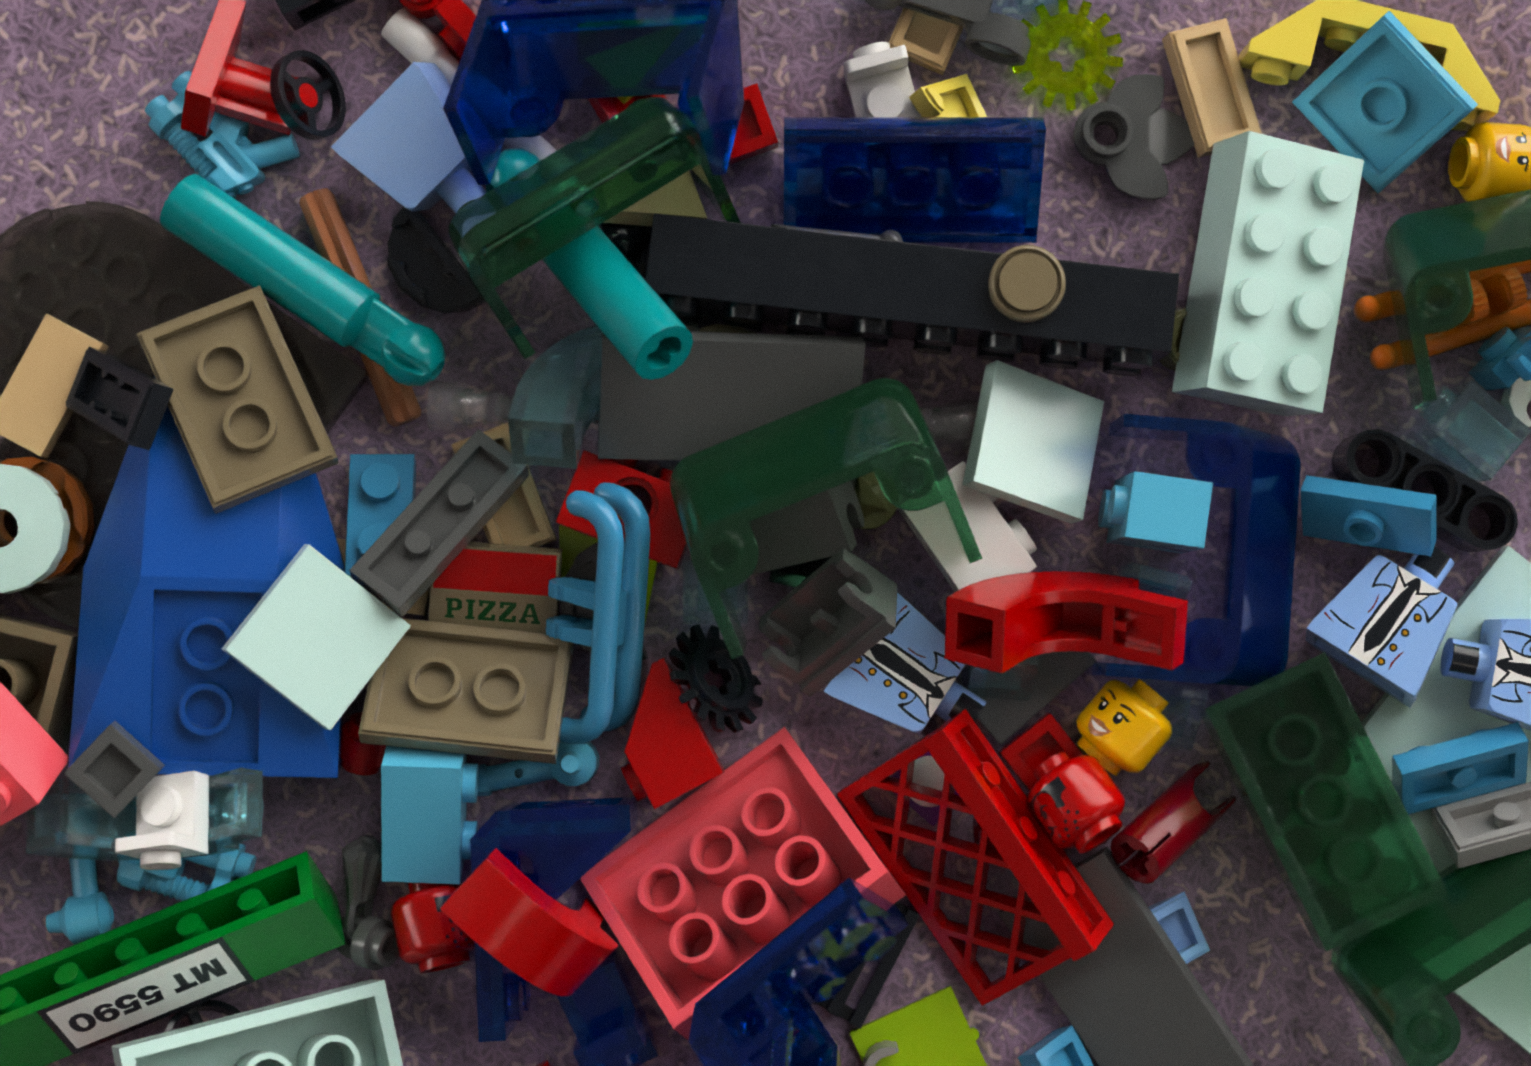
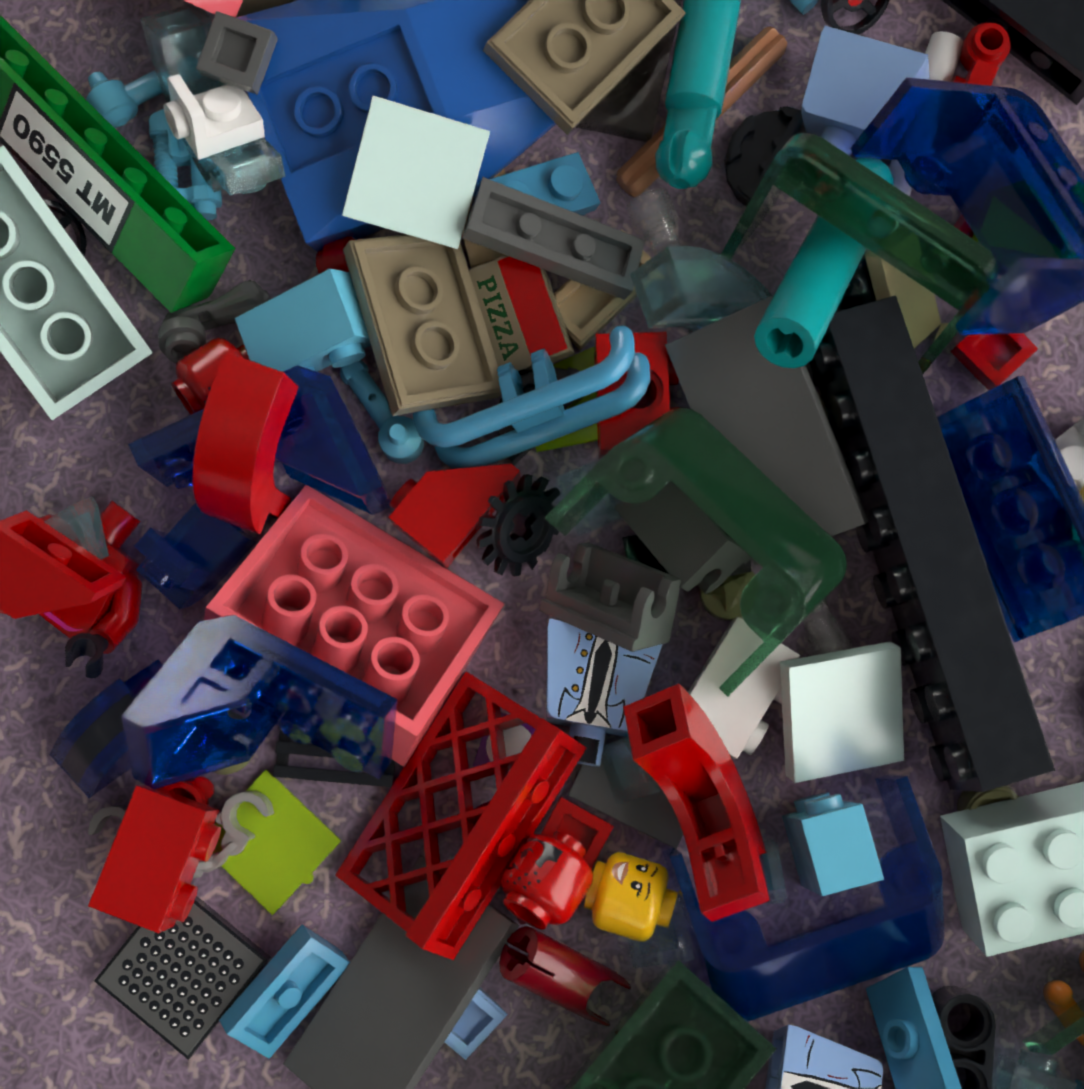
camera: 65 degrees right, 5 degrees down
dark tan piece [988,245,1066,323] -> none

